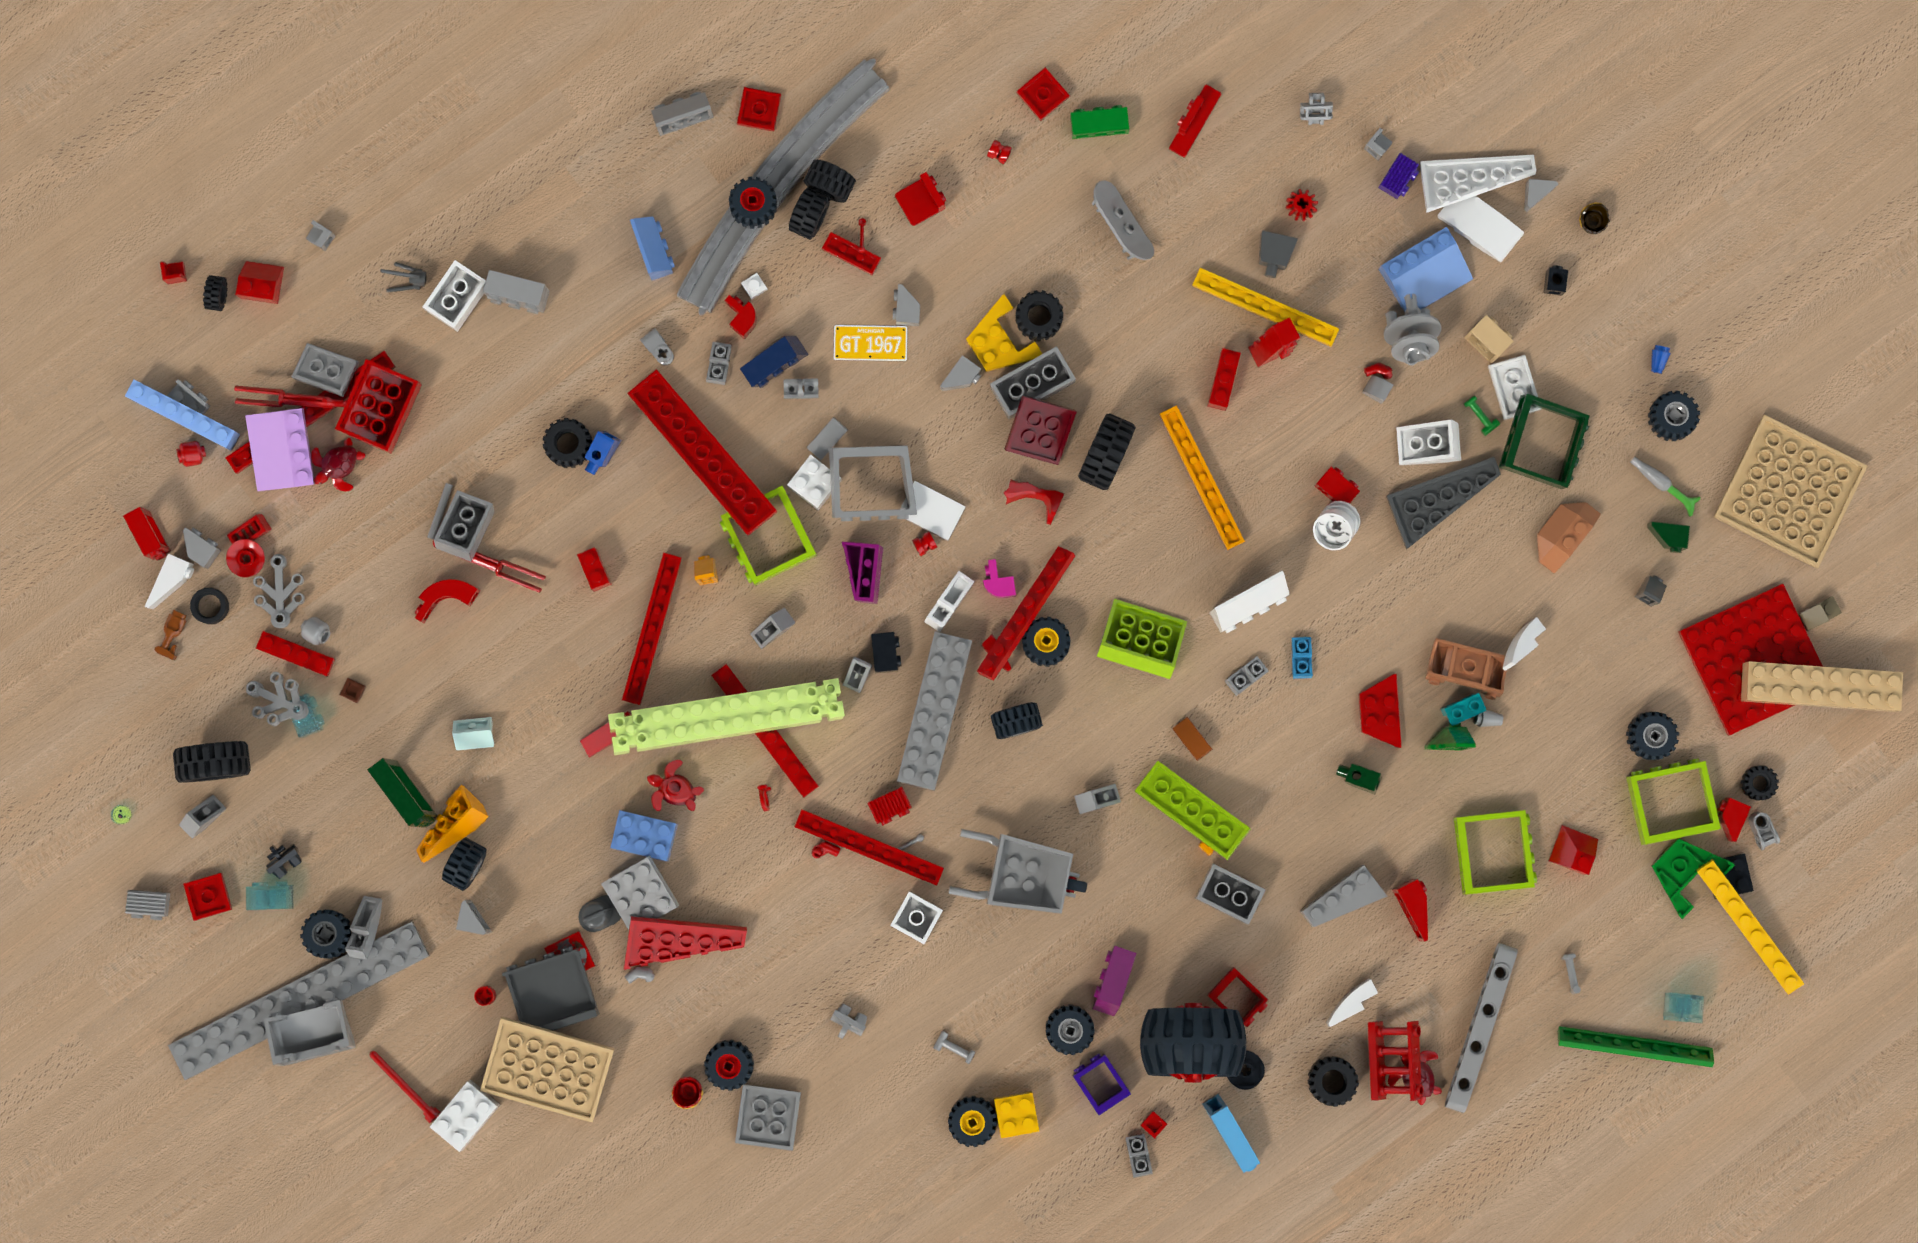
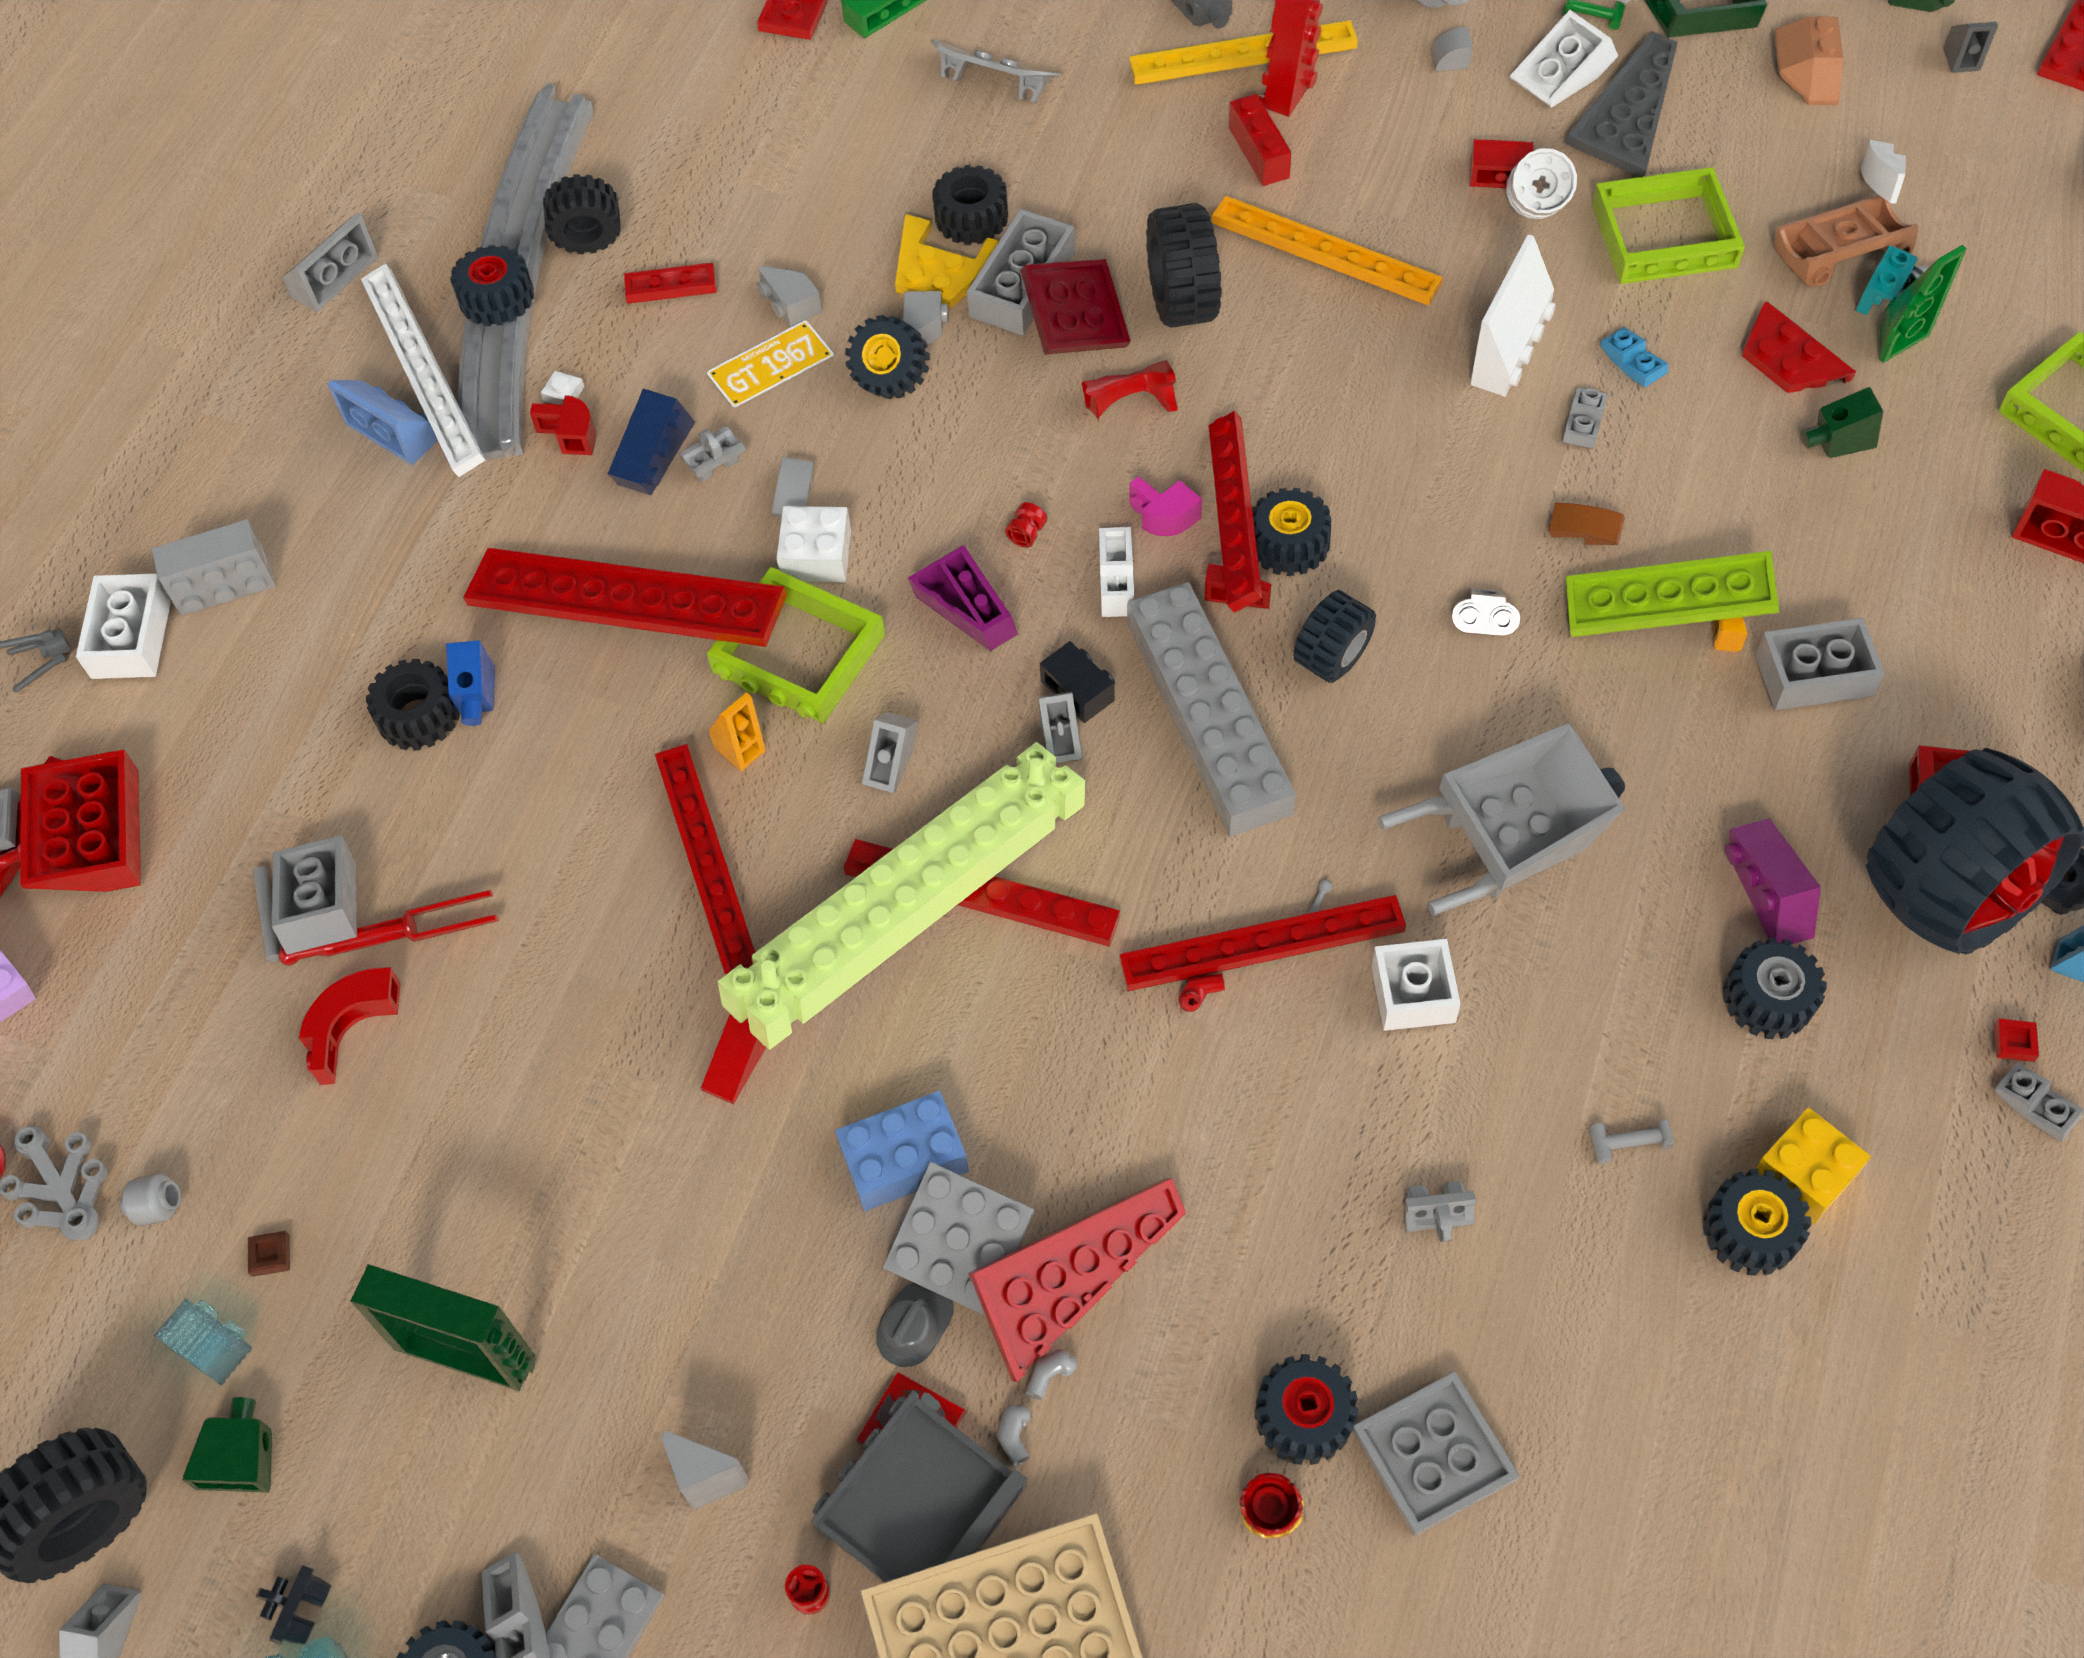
camera: 30 degrees left, 25 degrees down
light grey plant [246,672,309,726] -> none
red plate [255,631,335,677] -> none
animal [311,438,366,492] -> none
light orange wedge [416,785,489,863] -> none
black wheel [442,837,487,891] -> none
light aqua panel [452,717,494,750] -> none
red brick [577,547,612,592] -> none
light grey piece [640,328,674,365] -> none
red animal [647,760,704,811] -> none
light grey slope [706,342,732,385] -> none
red tile [737,87,781,132] -> none
red piece [757,784,771,812] -> none
black tyre [789,187,830,240] -> none
light grey windscreen [829,446,917,521] -> none
red hinge [858,218,866,254] -> none
red brick [867,787,912,826] -> none
red bracket [895,172,947,226] -> none
white tile [900,481,965,541] -> none
red wheel [987,139,1012,165] -> none
dark purple window [1072,1053,1131,1115] -> none
light grey slope [1075,784,1121,814] -> none
lime slope [1097,599,1187,679] -> none
light grey wedge [1300,865,1387,927] -> none
red arm [1364,363,1393,379] -> none
none -> dark green torso [182,1397,272,1493]
none -> white plate [361,263,486,477]
none -> black wheel [845,315,930,399]
none -> light grey arm [997,1404,1031,1467]
none -> bracket [1452,588,1520,635]
none -> lime window [1592,167,1745,284]

